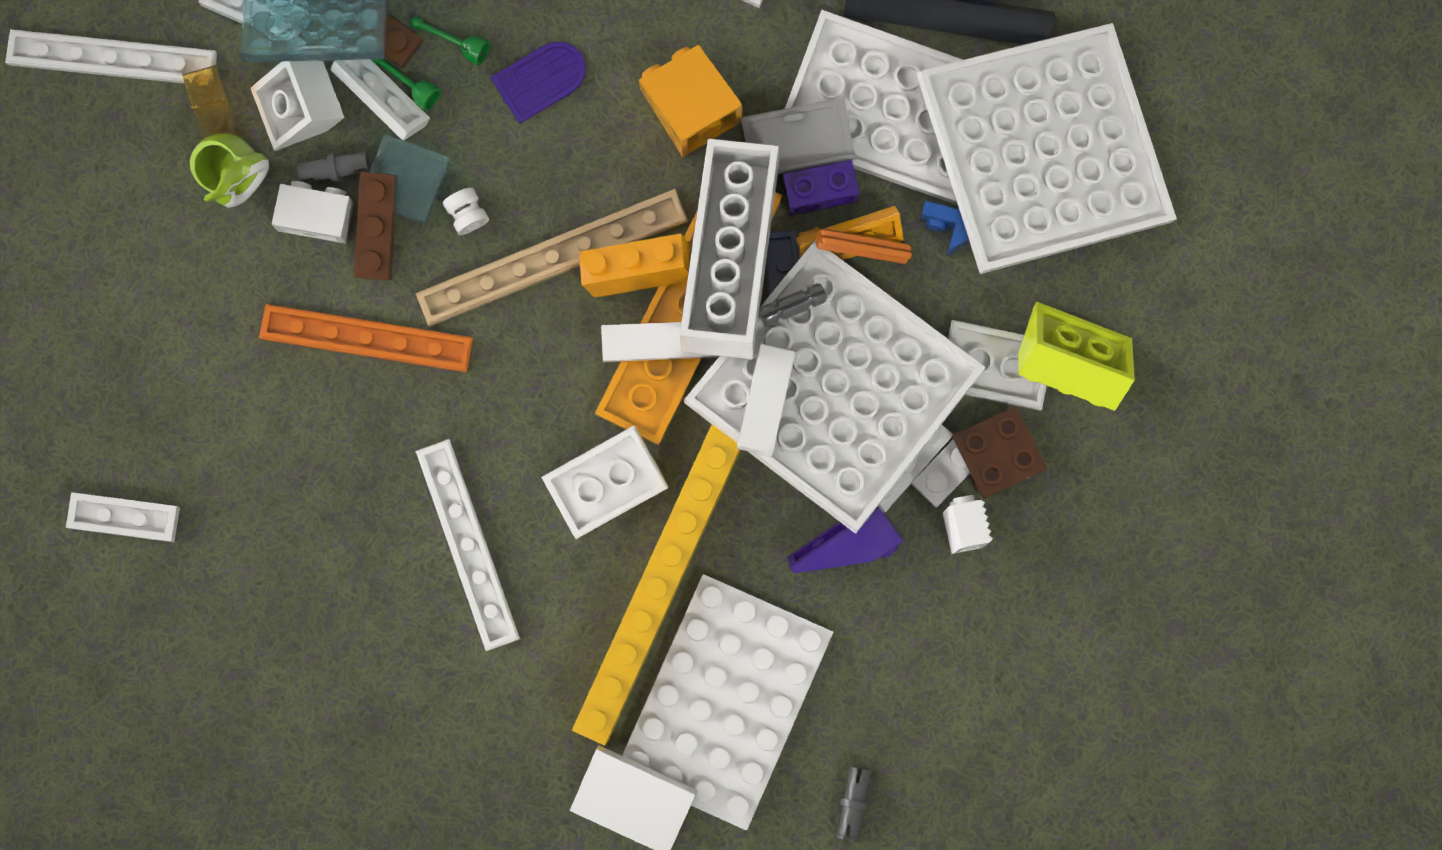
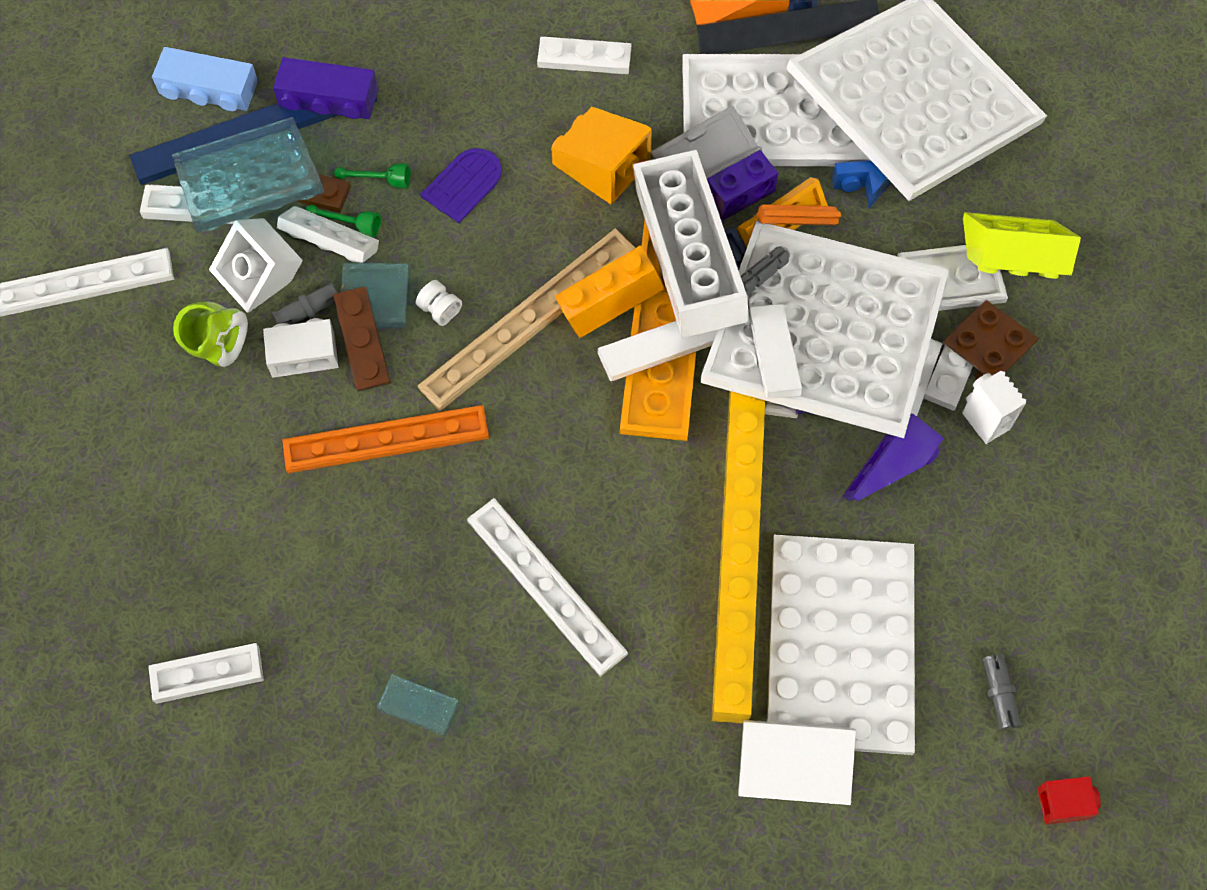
camera: 20 degrees left, 15 degrees down
clear yellow slope [182,65,238,140] -> none
white tile [541,425,669,539] -> none
none -> clear light blue plate [377,674,459,736]

